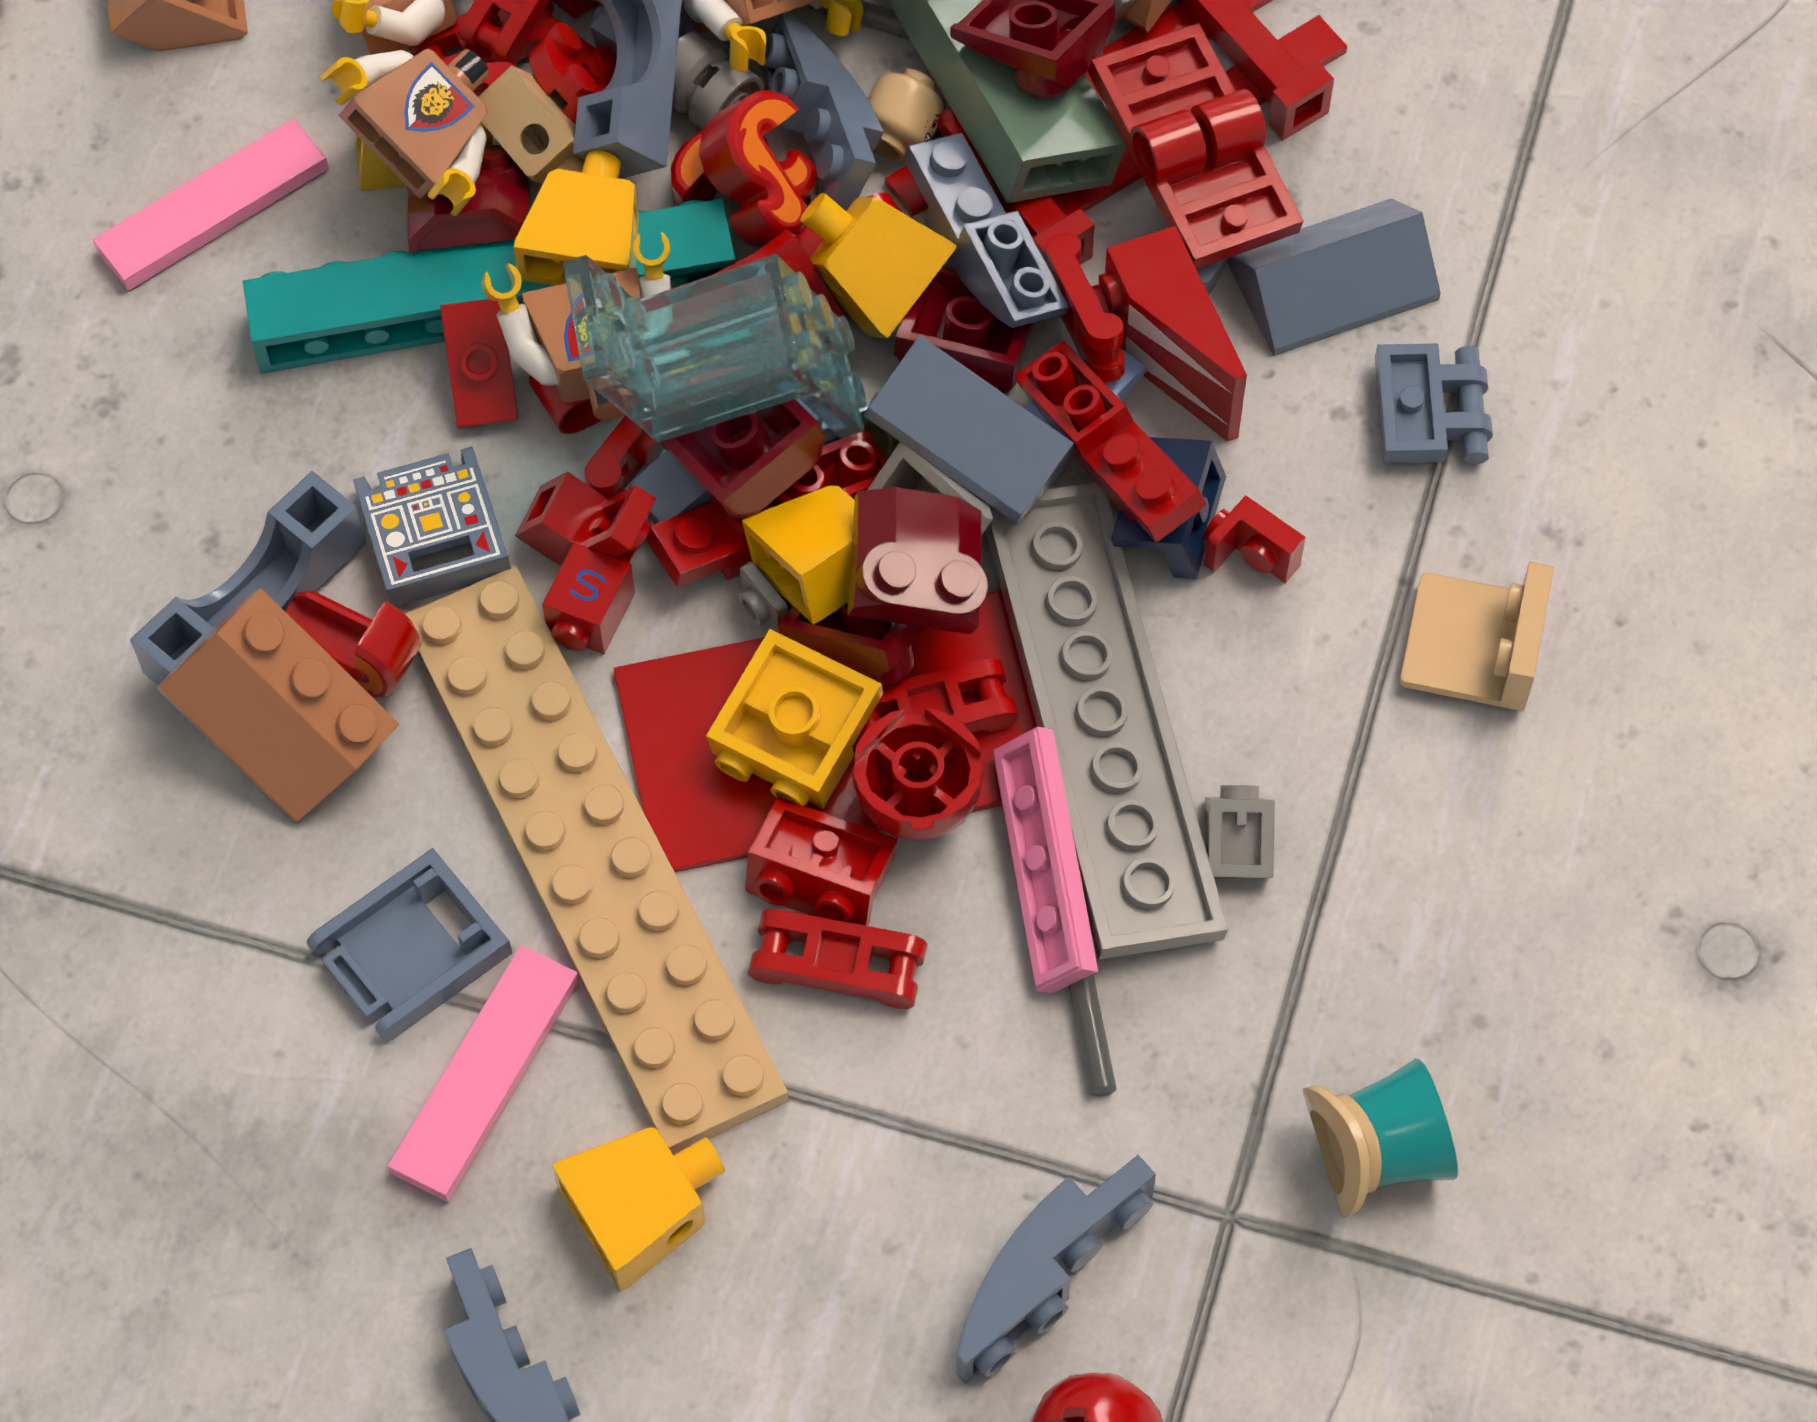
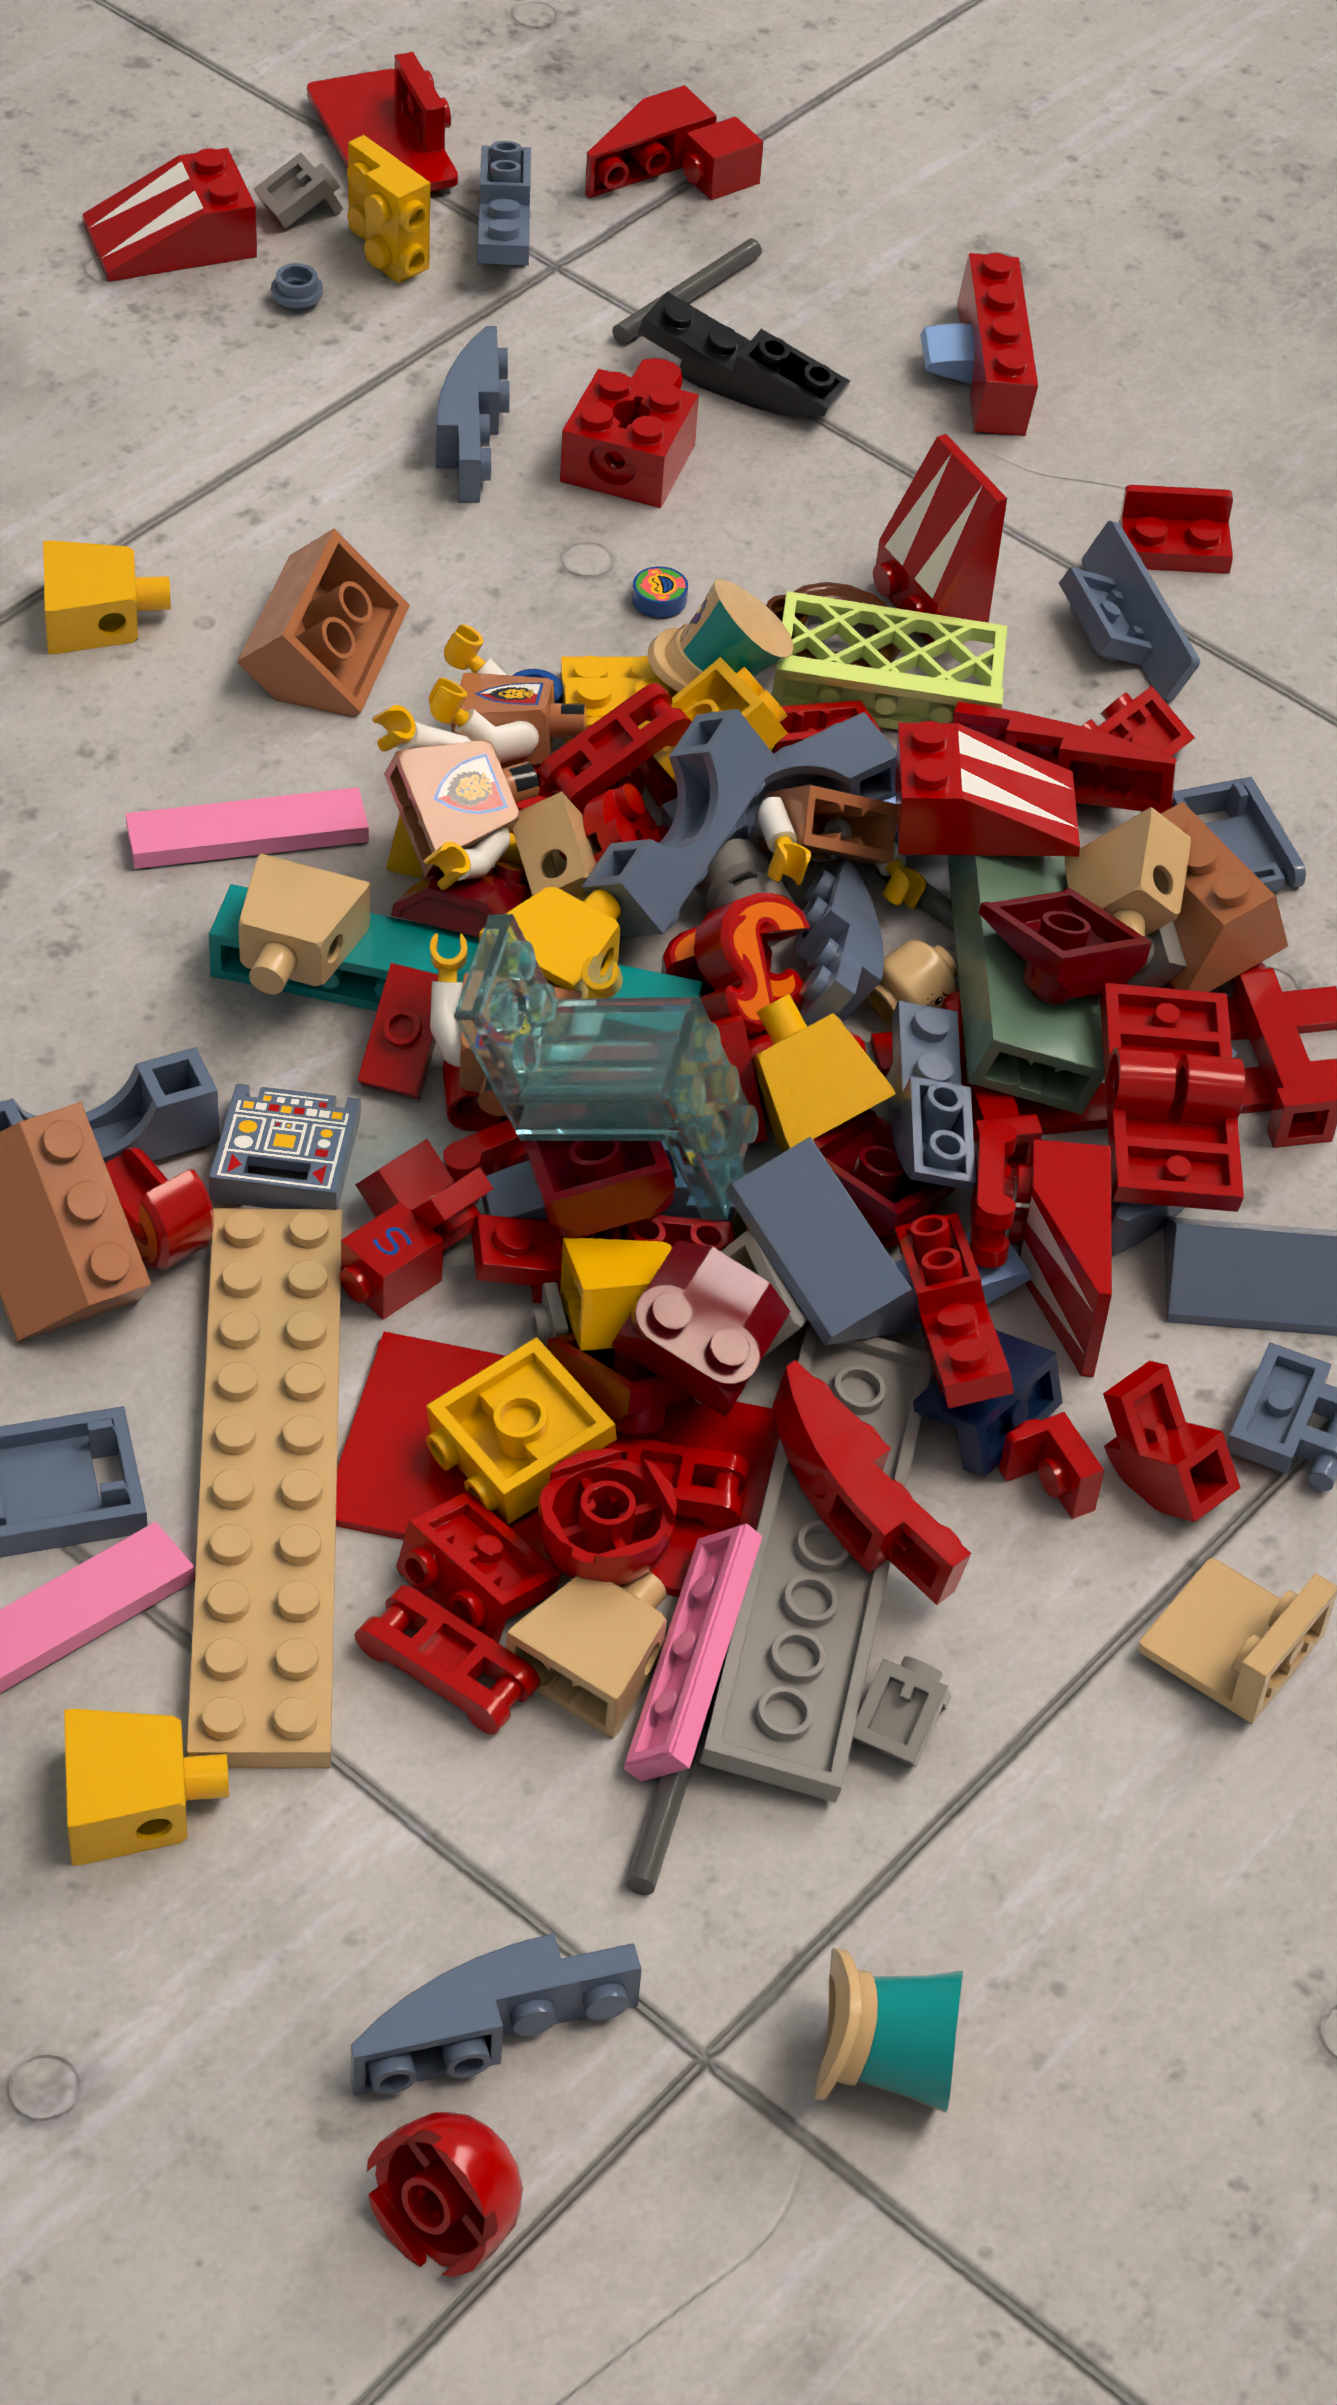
camera: 20 degrees right, 15 degrees down
none -> tan torso [239,853,370,995]
none -> tan torso [506,1572,667,1739]
none -> red slope [772,1360,972,1605]
none -> red brick [1103,1360,1241,1522]

